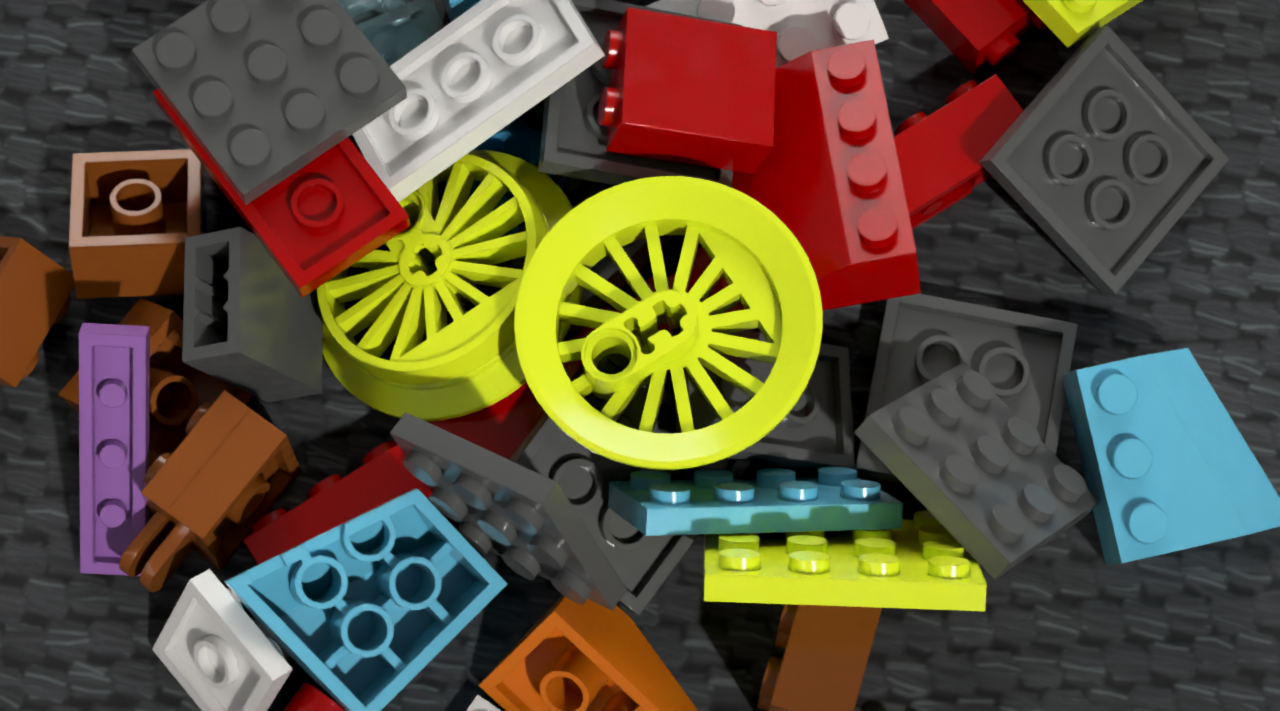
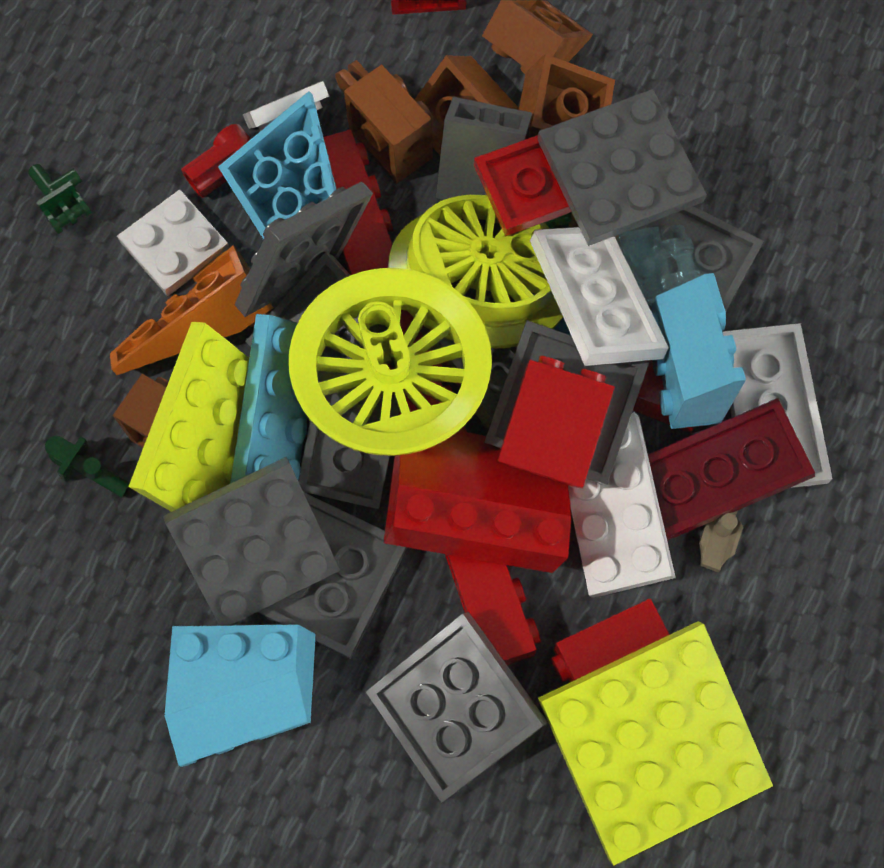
camera: 105 degrees right, 0 degrees up
medium lavender plate [78,323,150,576] -> none

